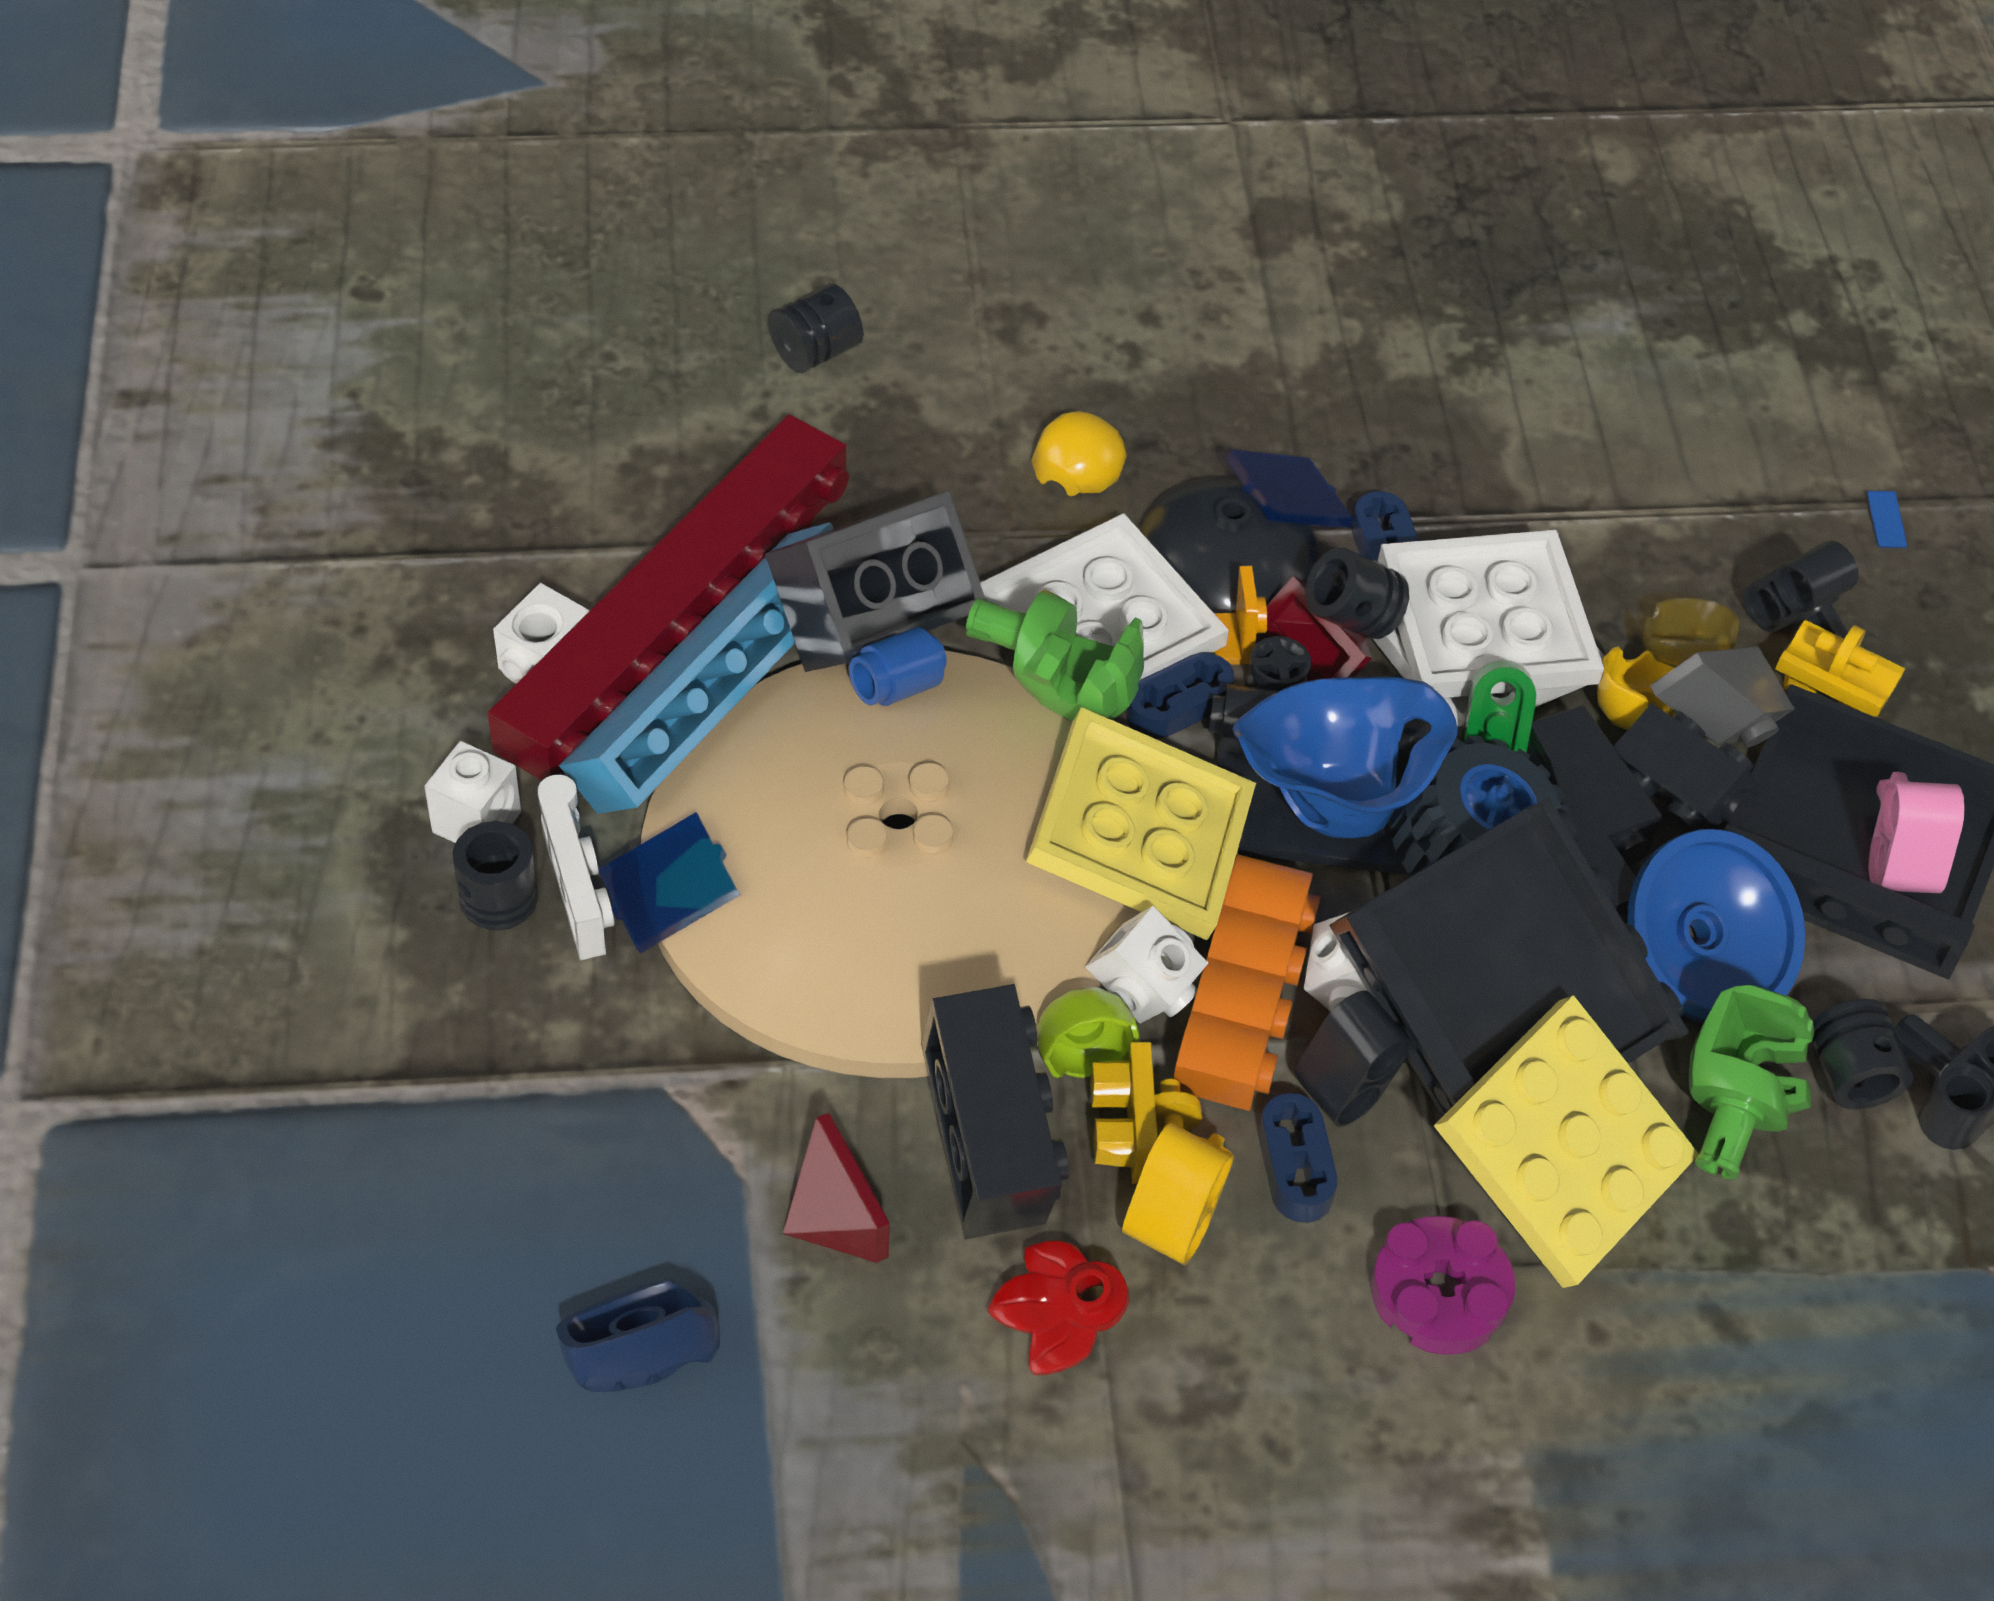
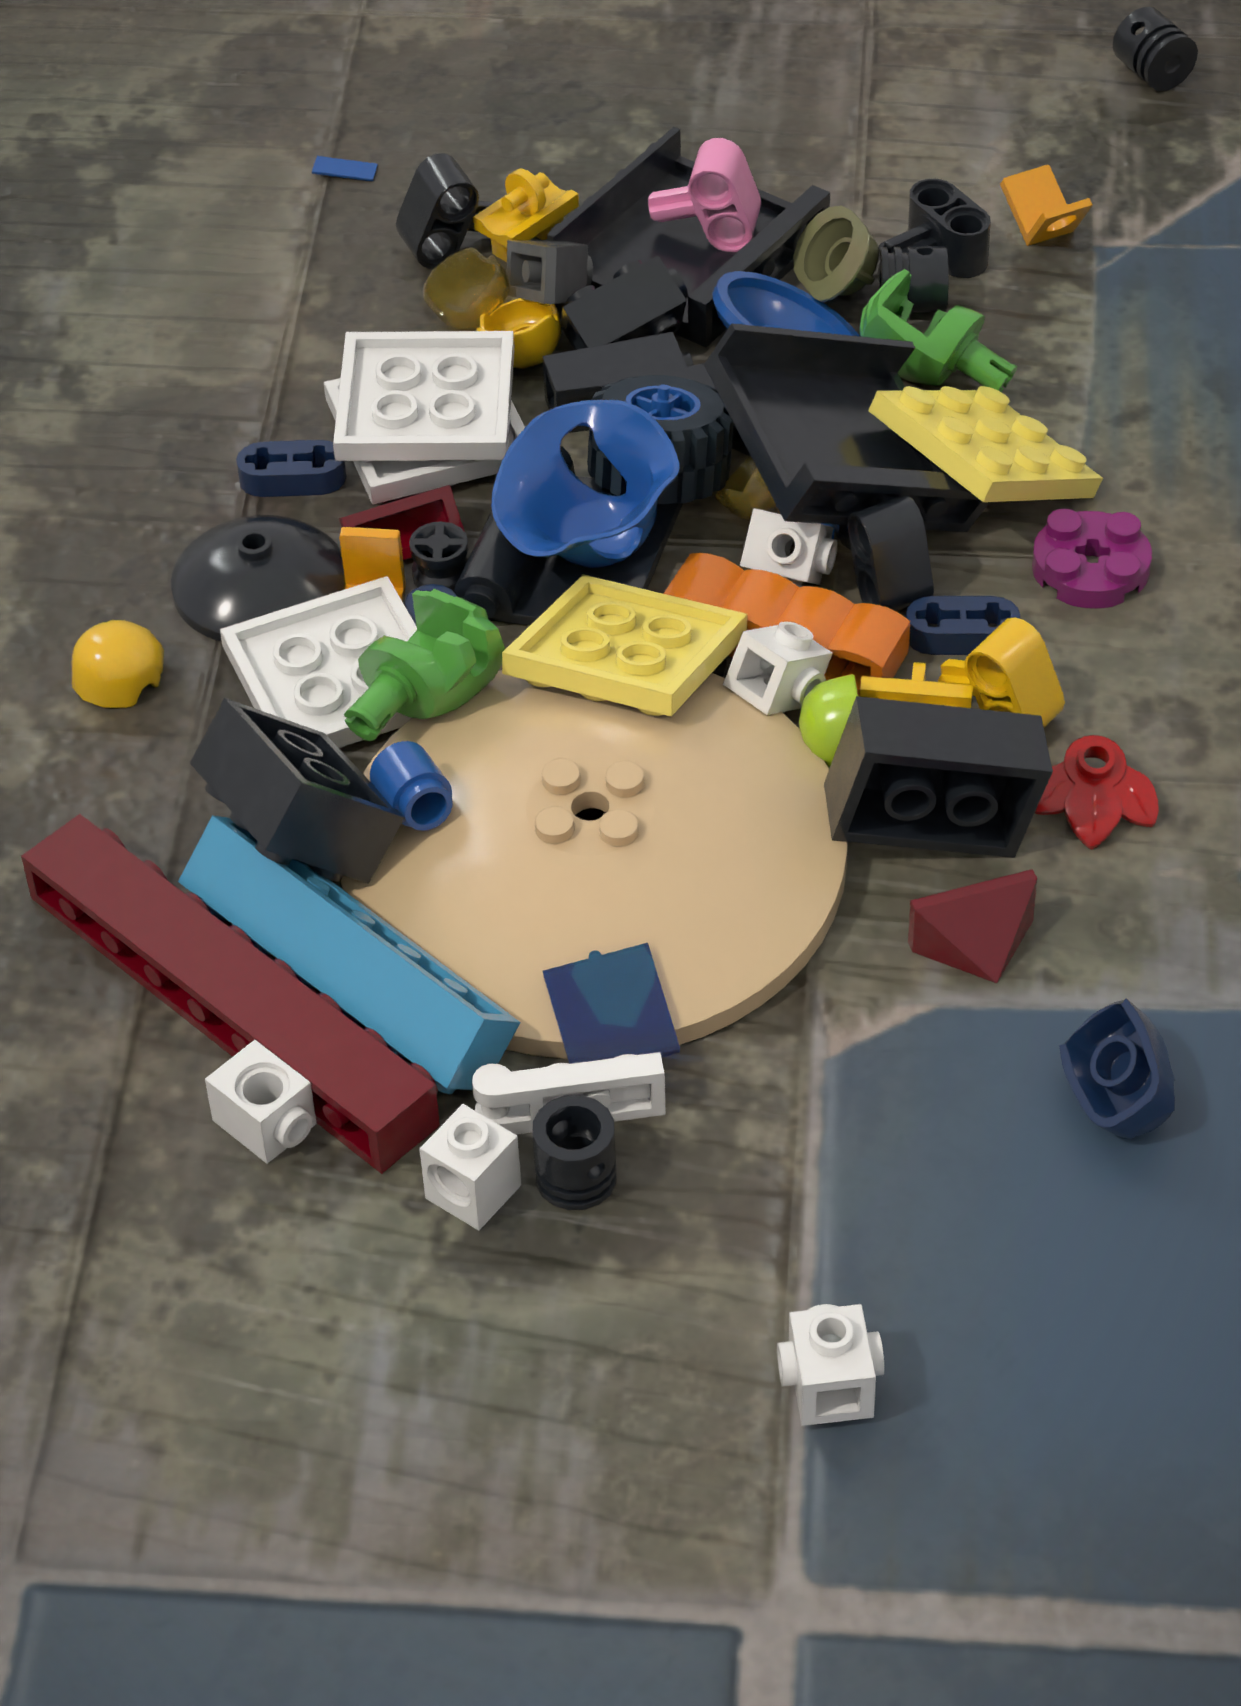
camera: 75 degrees left, 5 degrees down
clear blue piece [1226,450,1354,528] -> none
black piece [1305,547,1410,639] -> none
green plate [1461,660,1536,752] -> none
none -> white brick [777,1304,884,1426]
none -> olive piece [793,205,879,302]

